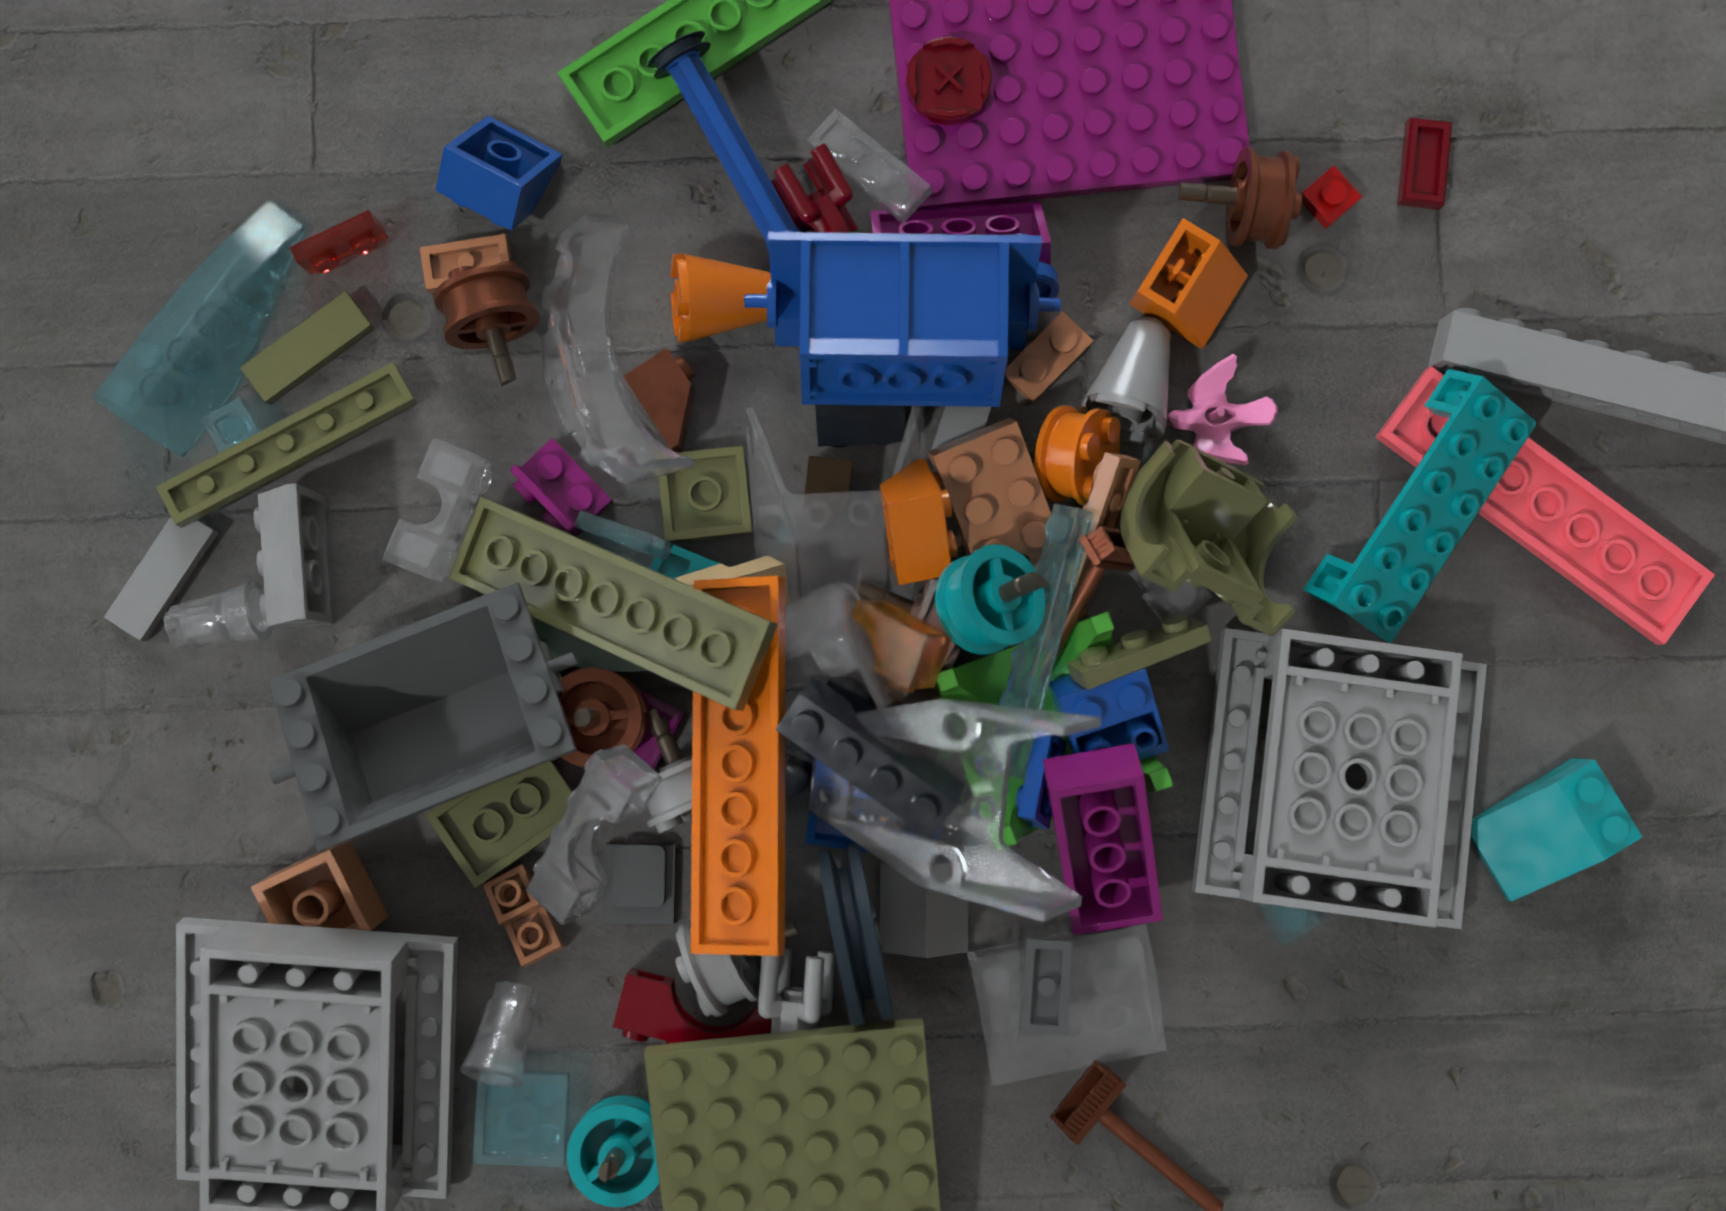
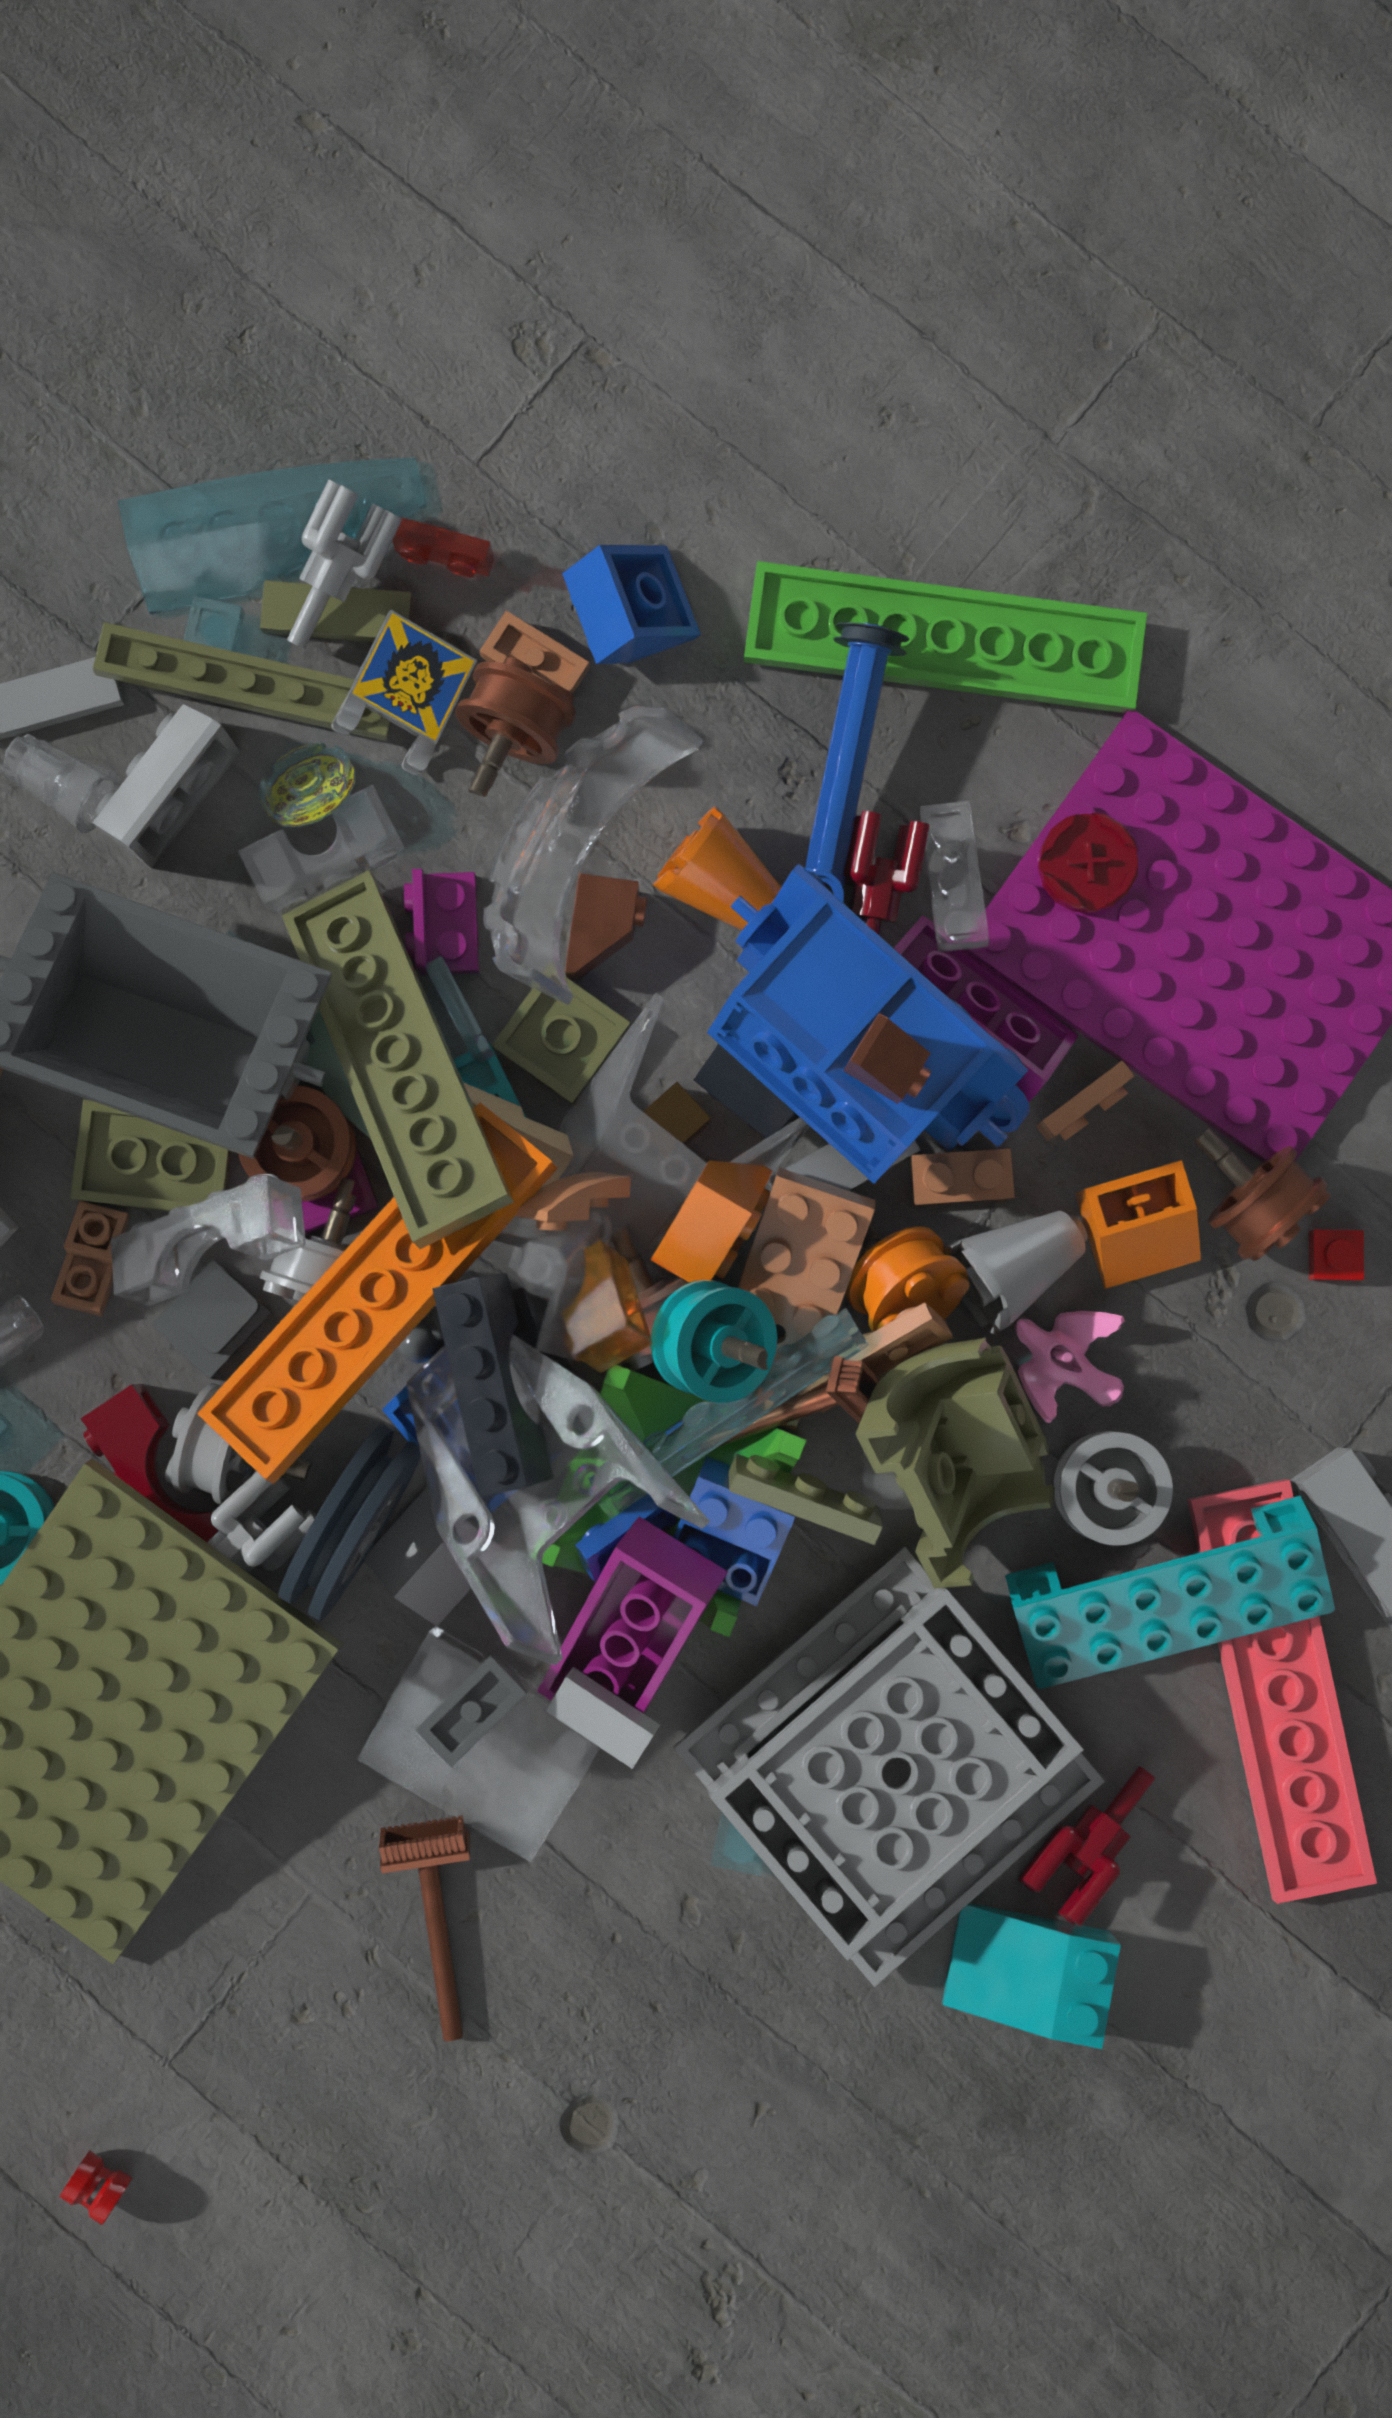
camera: 40 degrees right, 0 degrees up
none -> clear light blue tile [258,743,356,827]
none -> light grey plant [287,479,402,649]
none -> flag [331,610,477,776]
none -> nougat slope [516,1172,631,1230]
none -> light grey tile [546,1667,660,1769]
none -> copper slope [843,1013,932,1104]
none -> dark red plant [1017,1766,1155,1927]
none -> nougat plate [1036,1060,1134,1141]
none -> light grey wheel [1052,1431,1173,1545]

